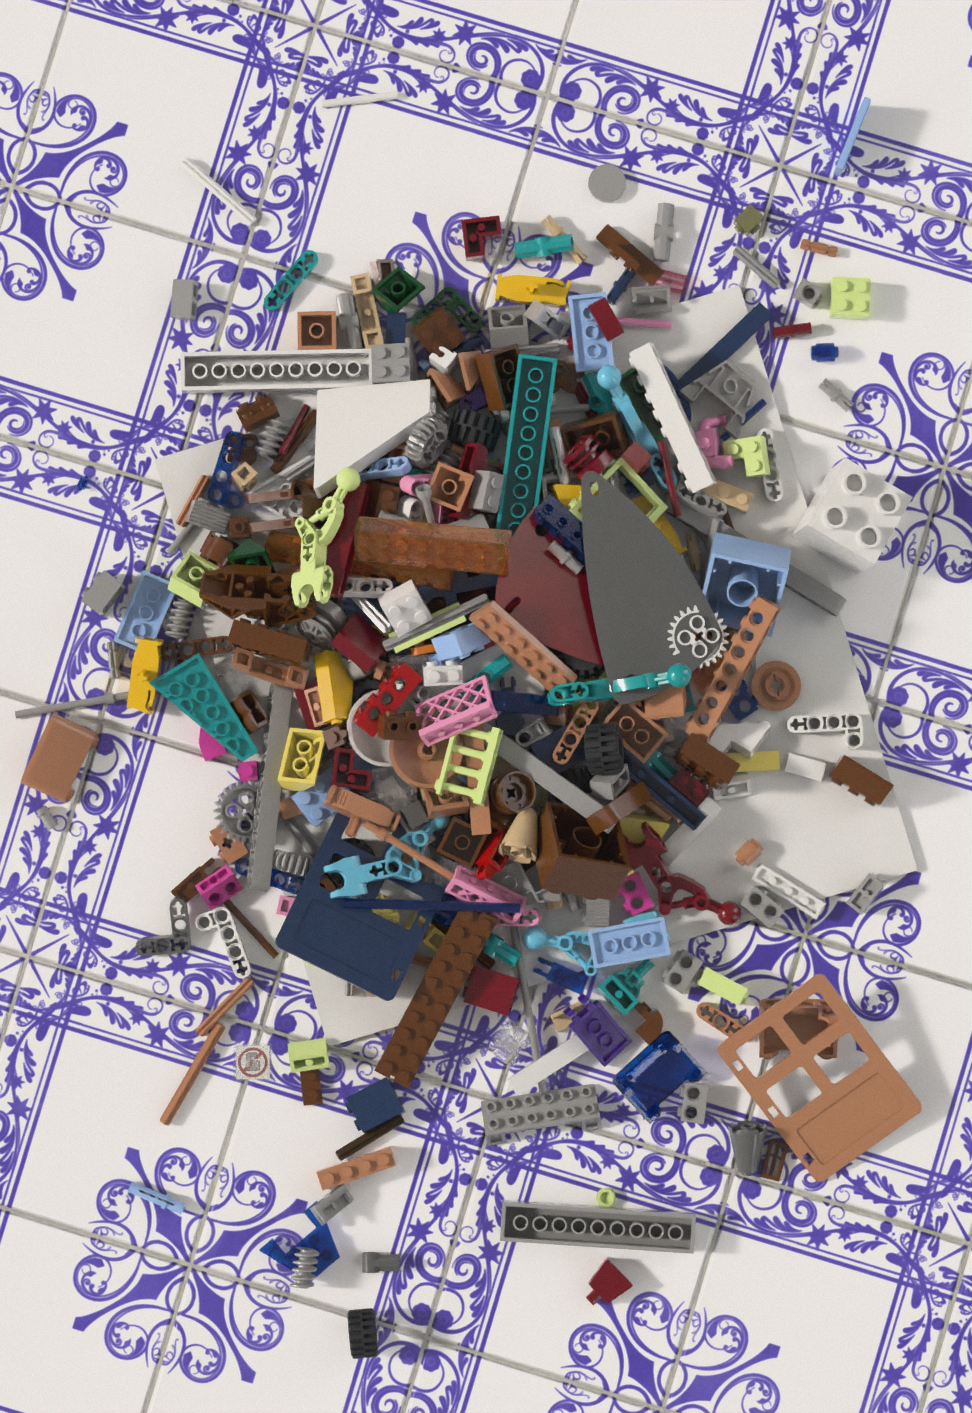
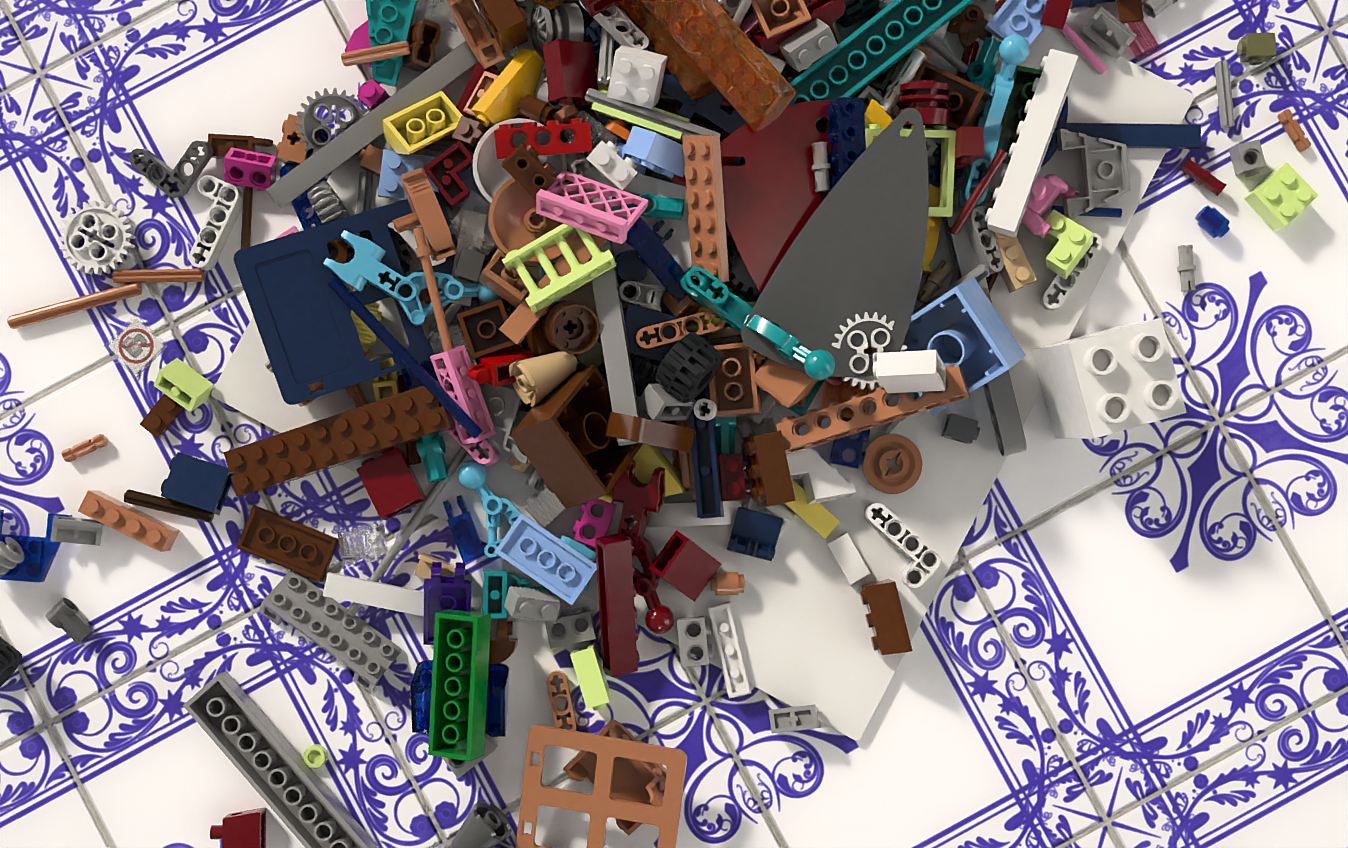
camera: 45 degrees right, 0 degrees up
none -> white gear [58,200,136,275]
none -> nougat axle [61,434,108,462]
none -> reddish brown tile [236,505,340,582]
none -> nougat axle [341,41,410,67]
none -> green brick [428,609,491,761]
none -> light grey brick [504,586,561,622]
none -> reddish brown brick [517,94,554,125]
none -> dark red brick [595,533,640,677]
none -> dark red brick [649,530,722,602]
none -> white bush [694,399,717,421]
none -> dark blue hinge [727,507,783,561]
none -> white brick [873,350,946,393]
none -> dark grey brick [942,413,980,444]

